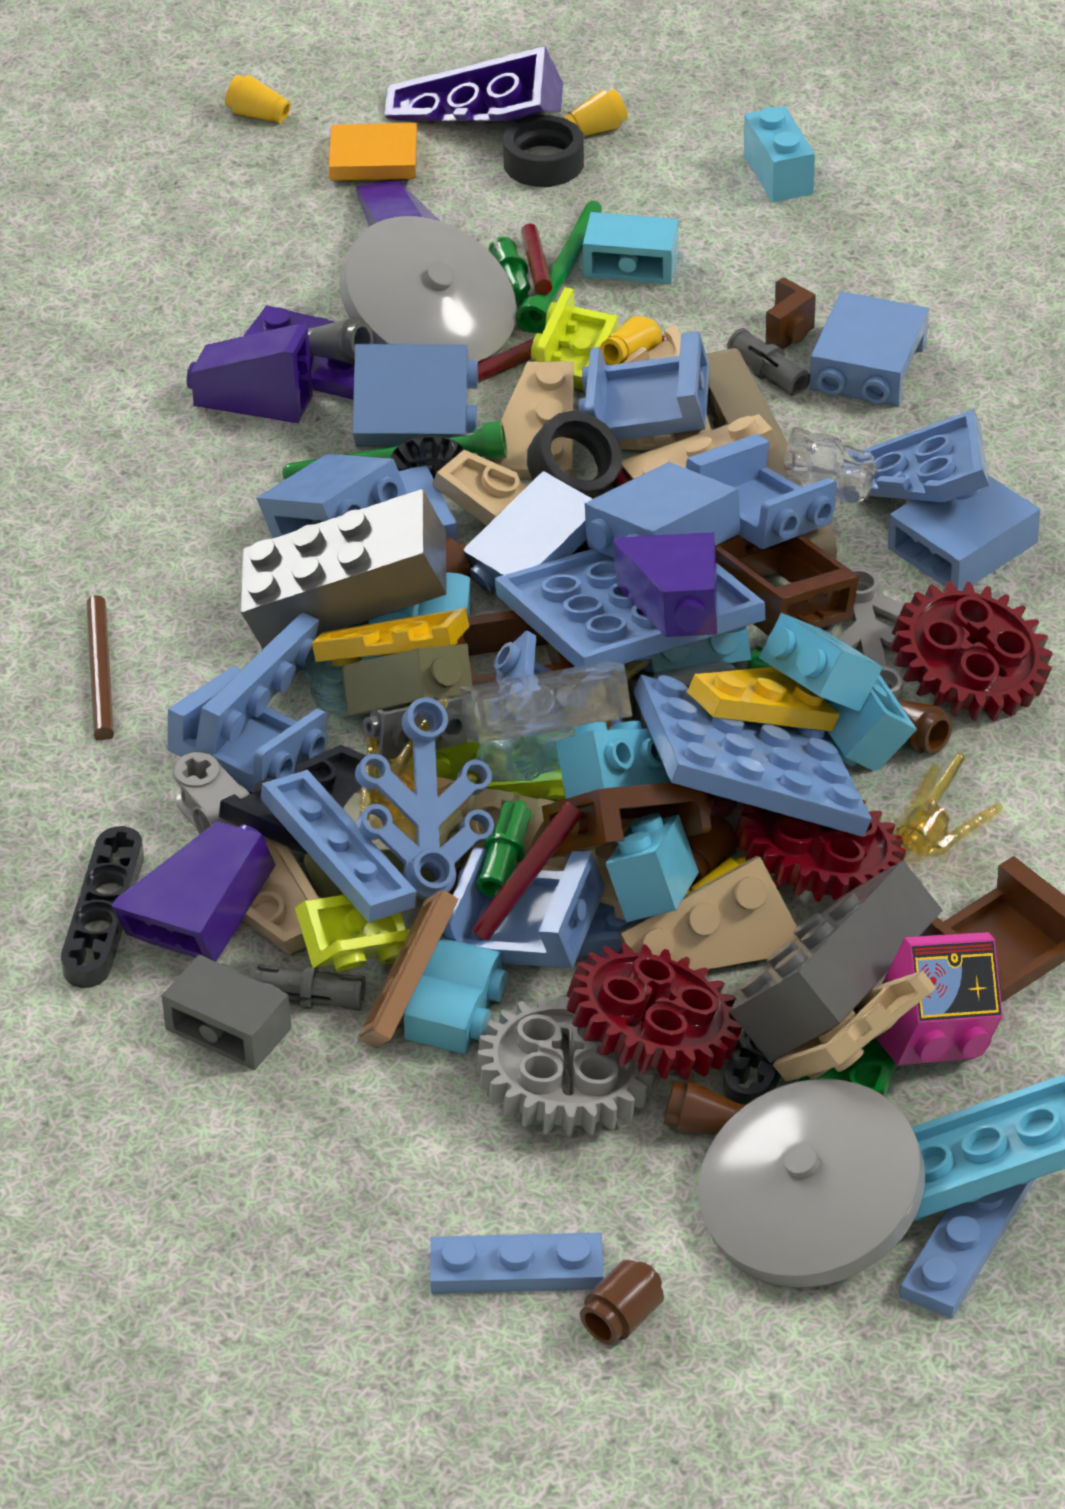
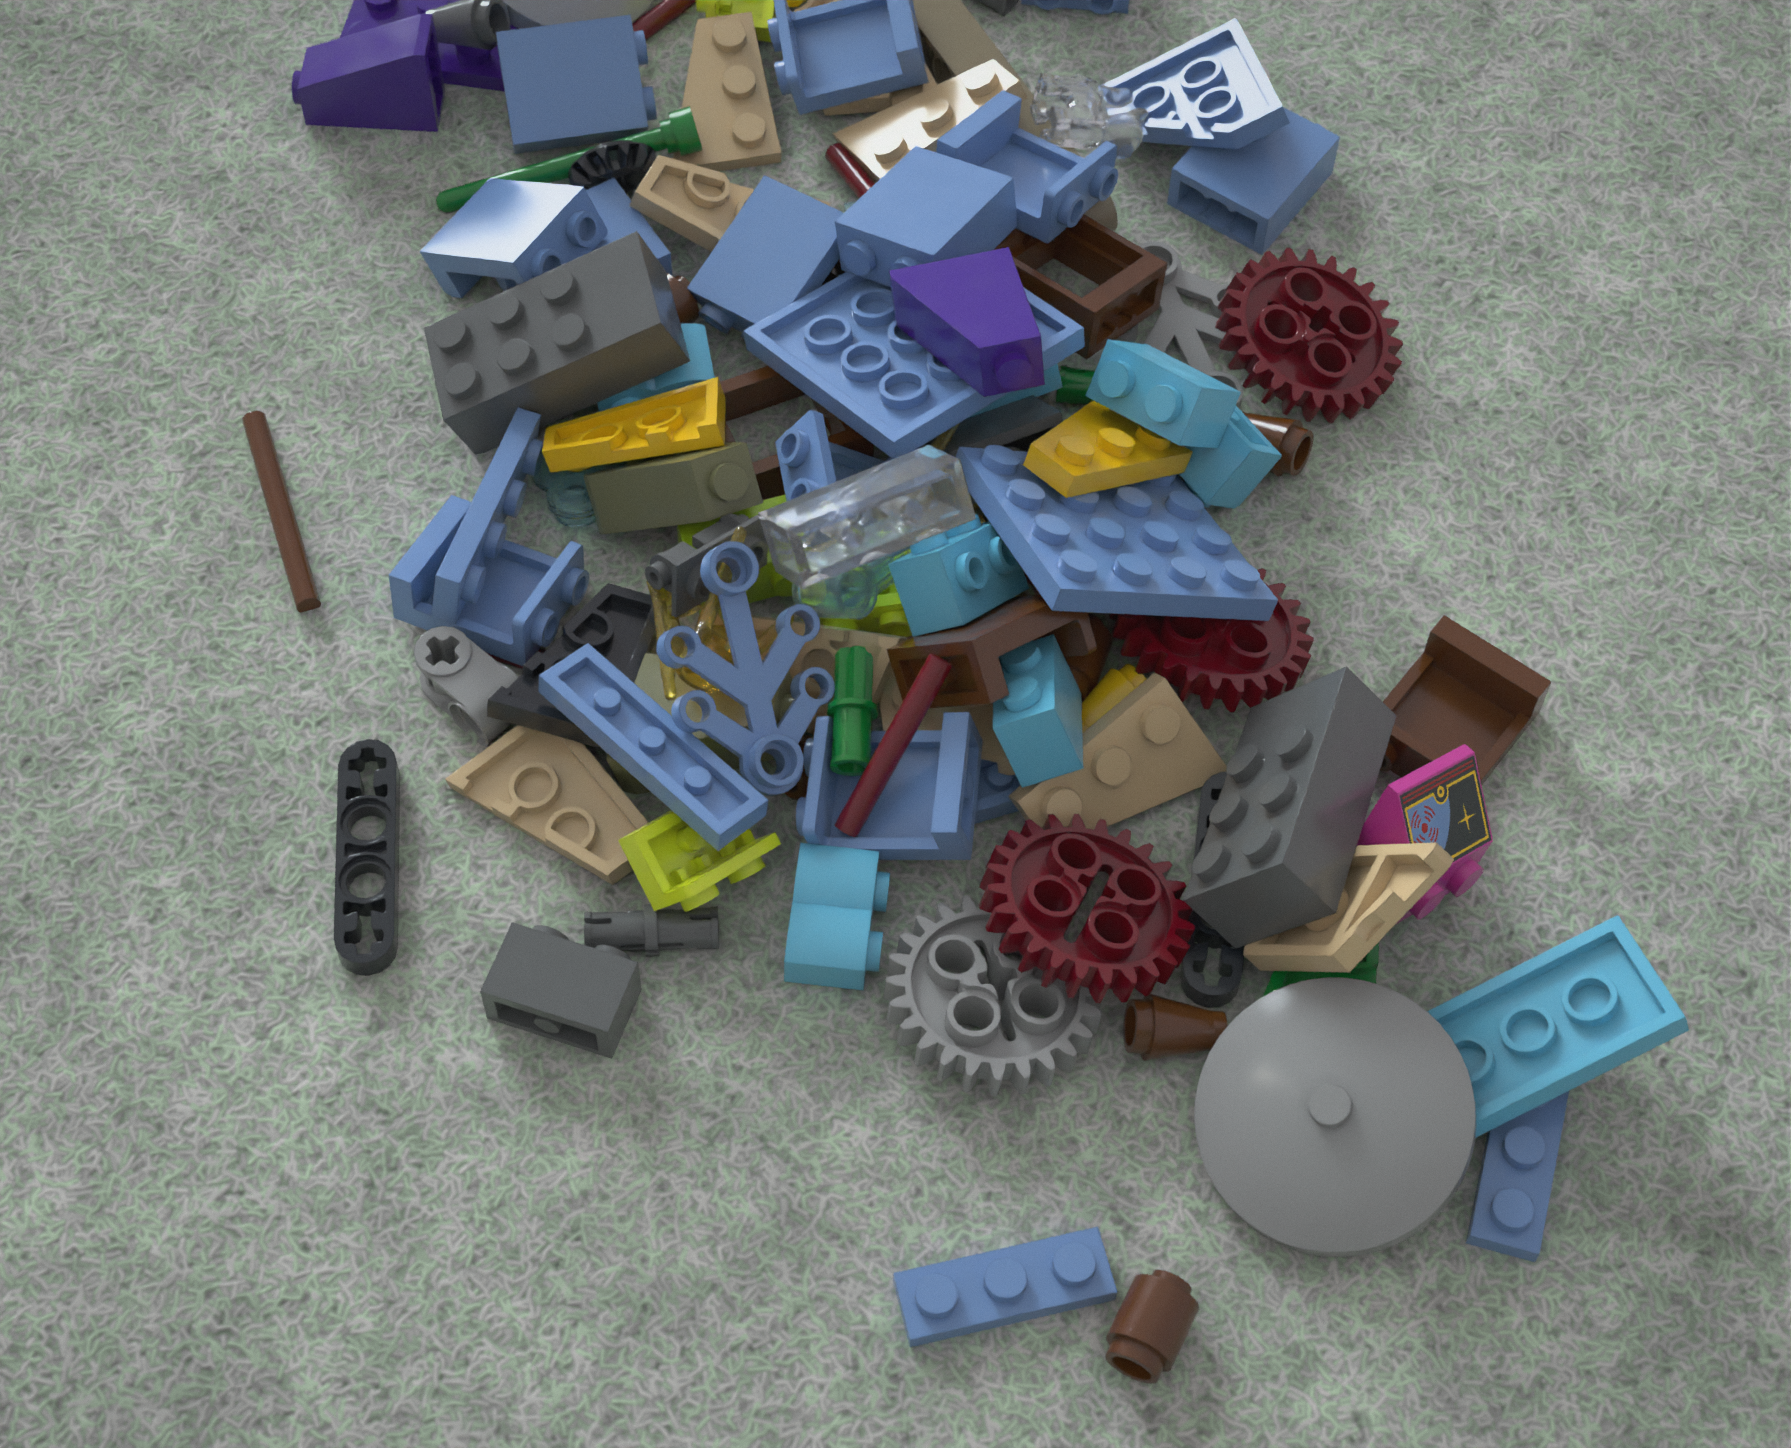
camera: 15 degrees left, 15 degrees up
dark purple slope [111,821,276,962] -> none
medium nougat tile [358,890,459,1048] -> none
black tyre [527,411,622,499] -> none
clear yellow plant [896,753,1003,856] -> none

